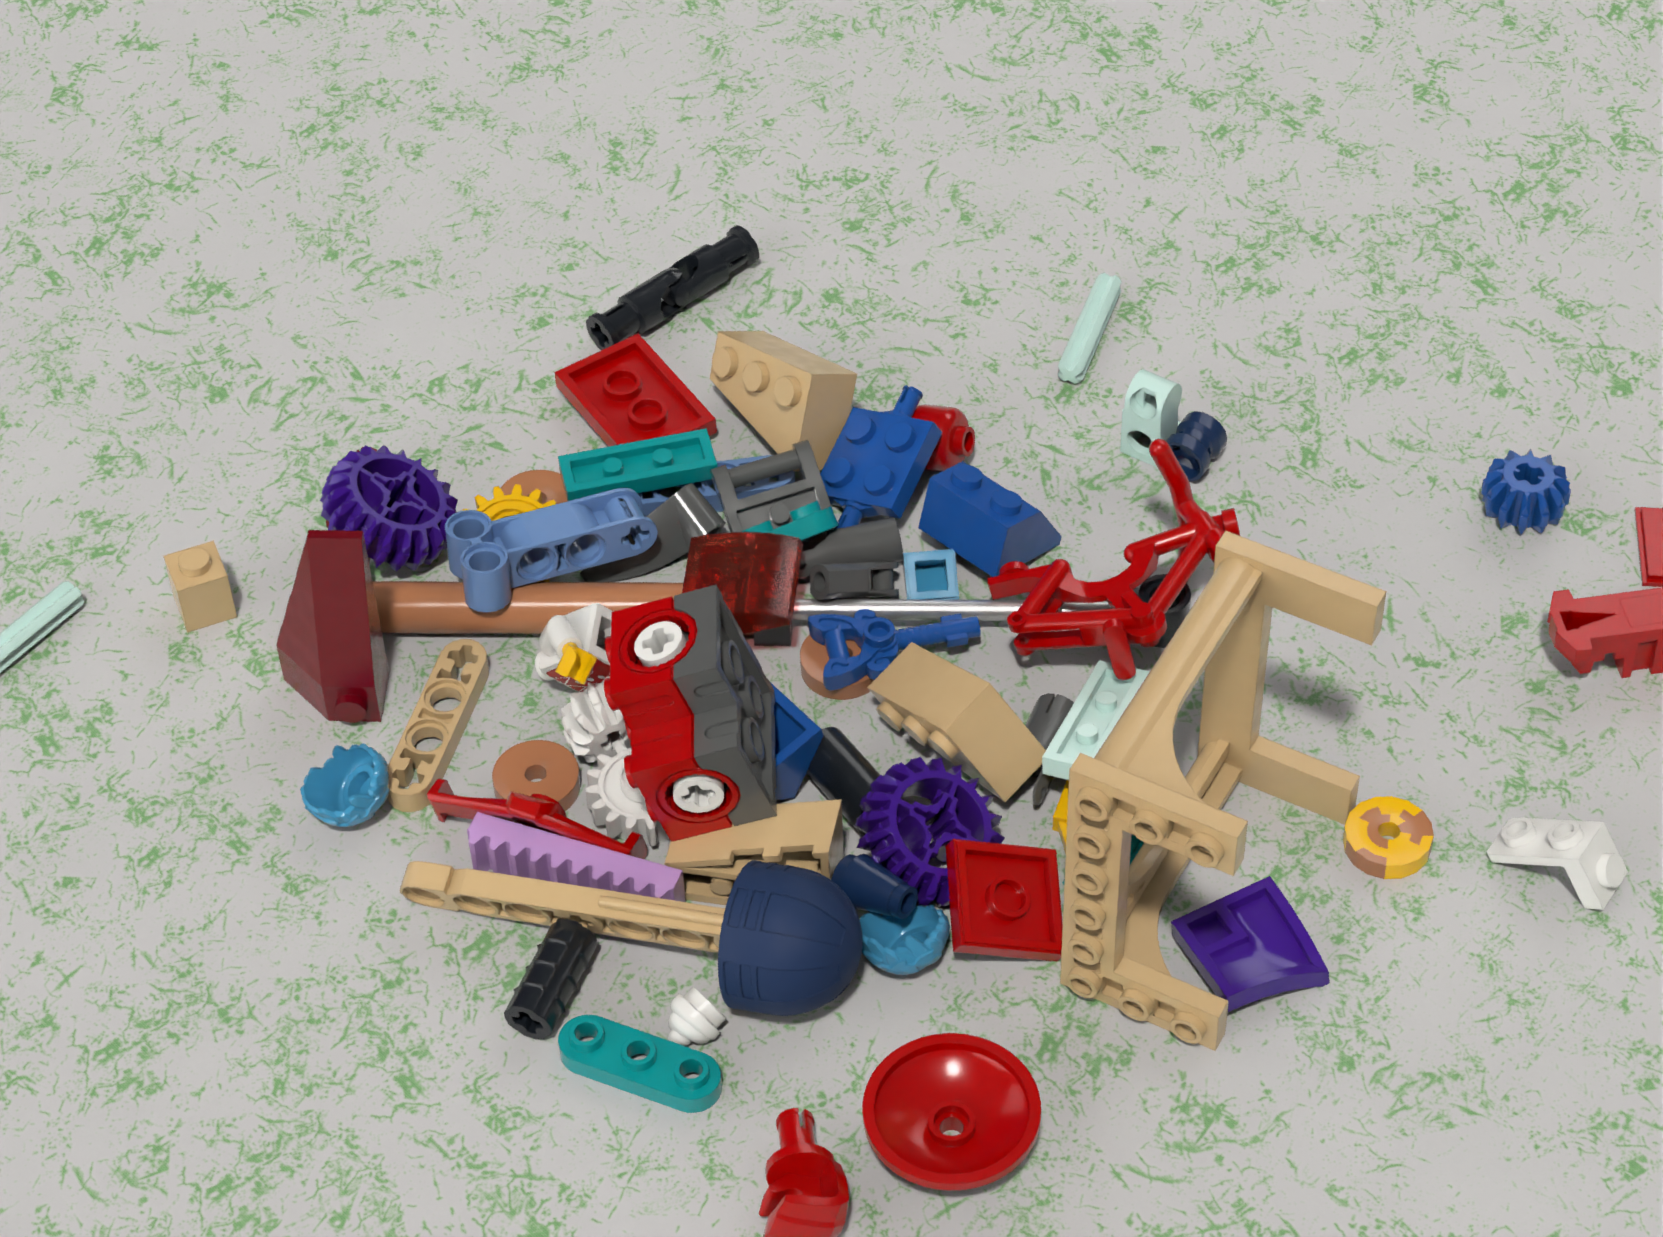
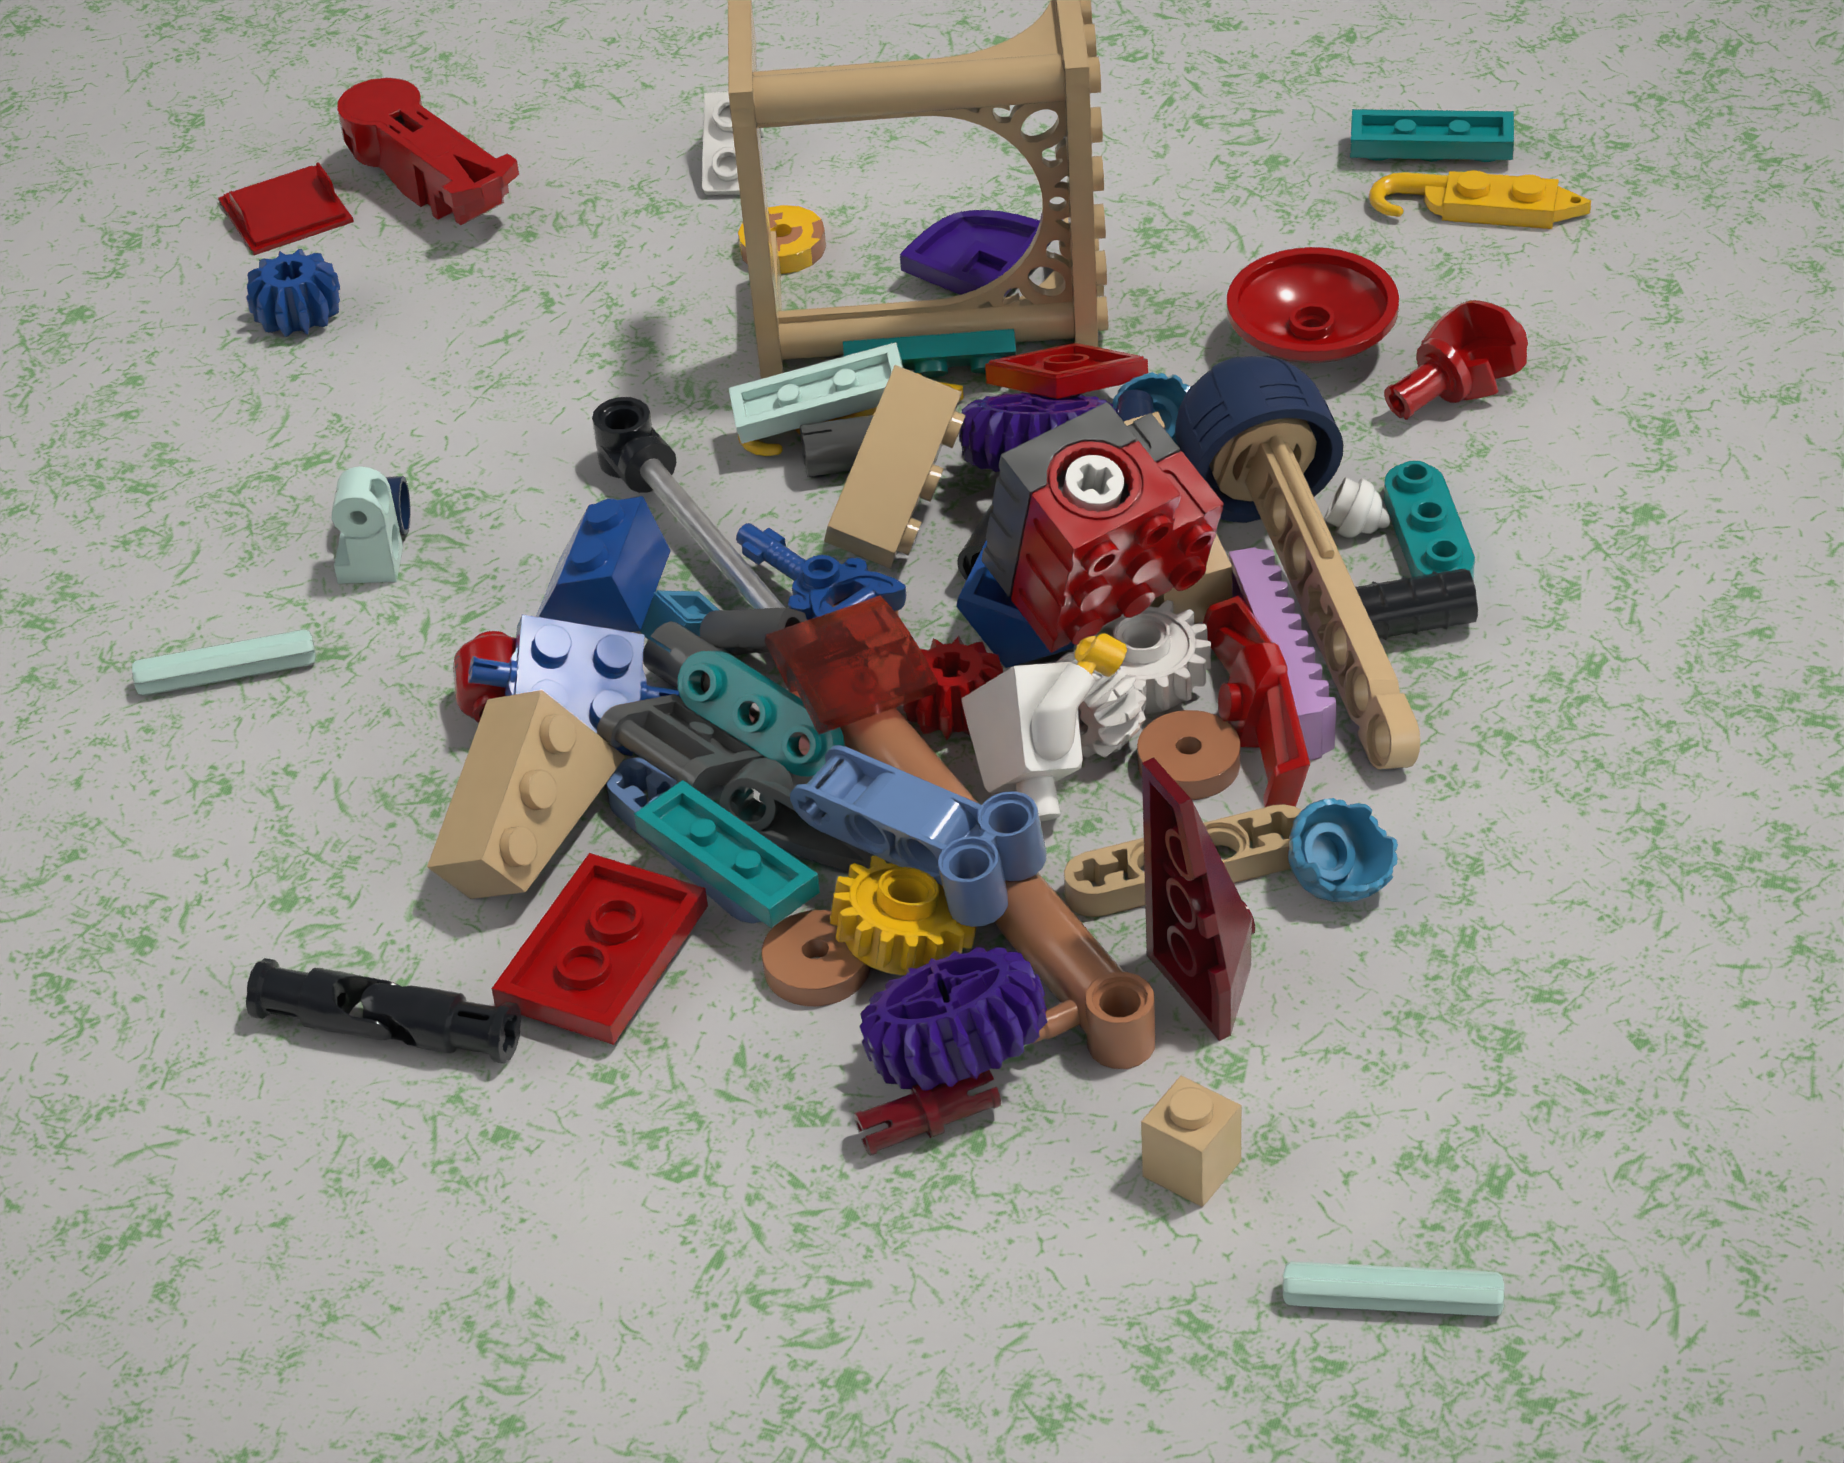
camera: 120 degrees left, 5 degrees down
red piece [988,439,1241,680] -> none

